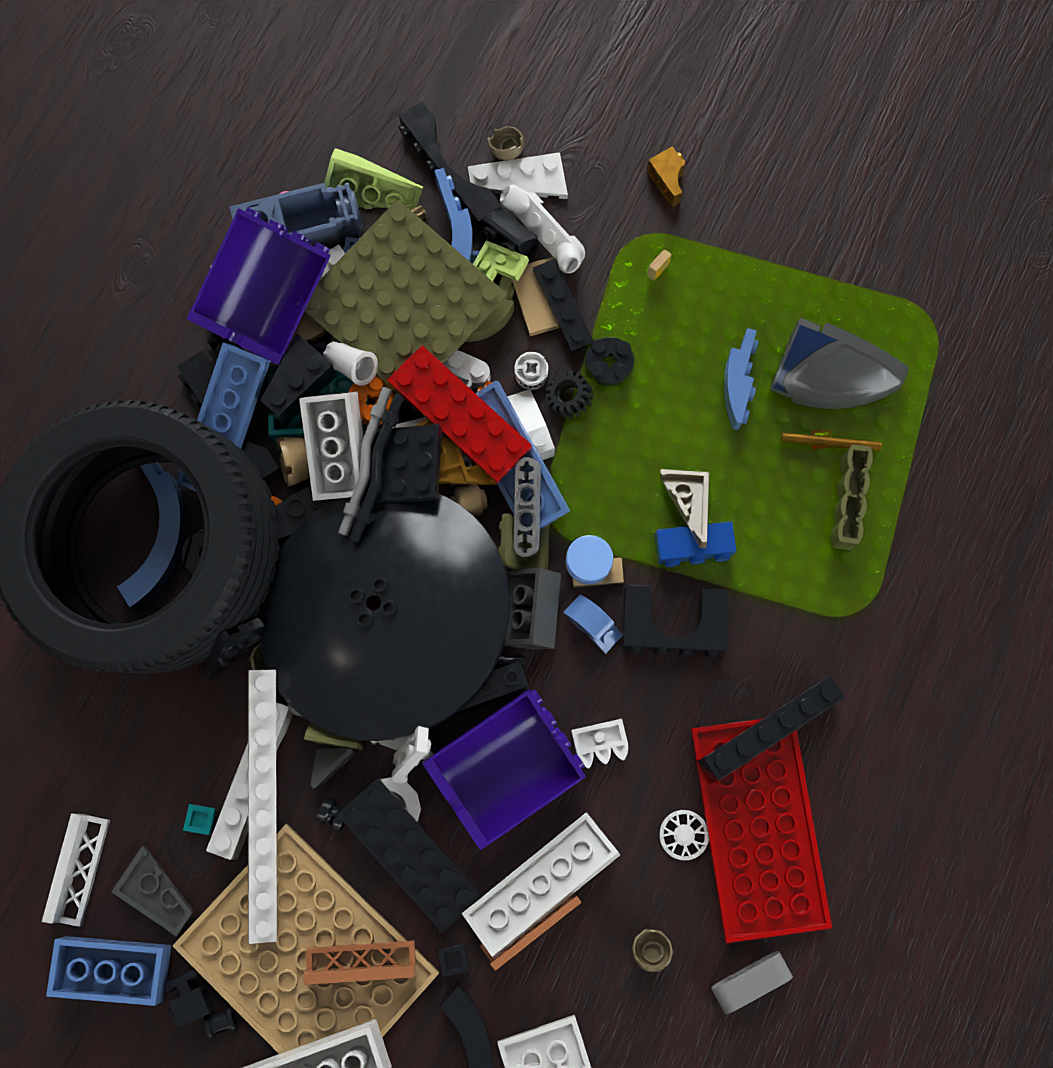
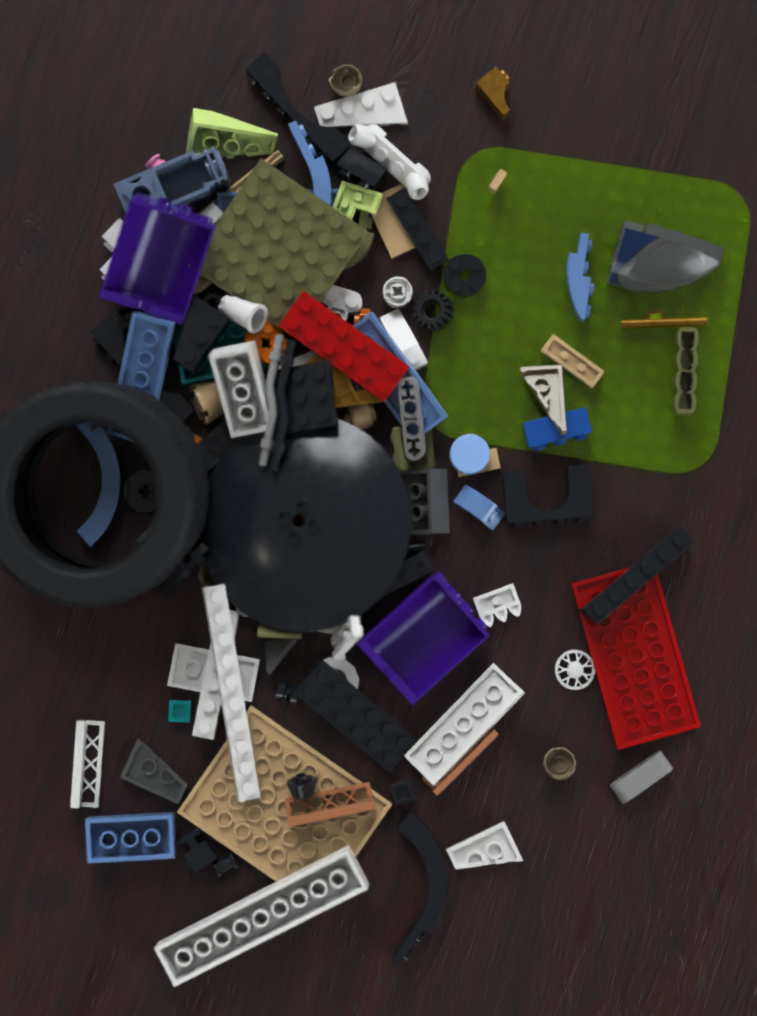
camera: 10 degrees left, 10 degrees up
none -> white plate [167,643,260,702]
none -> black piece [287,773,317,800]
none -> tan tile [540,334,605,389]

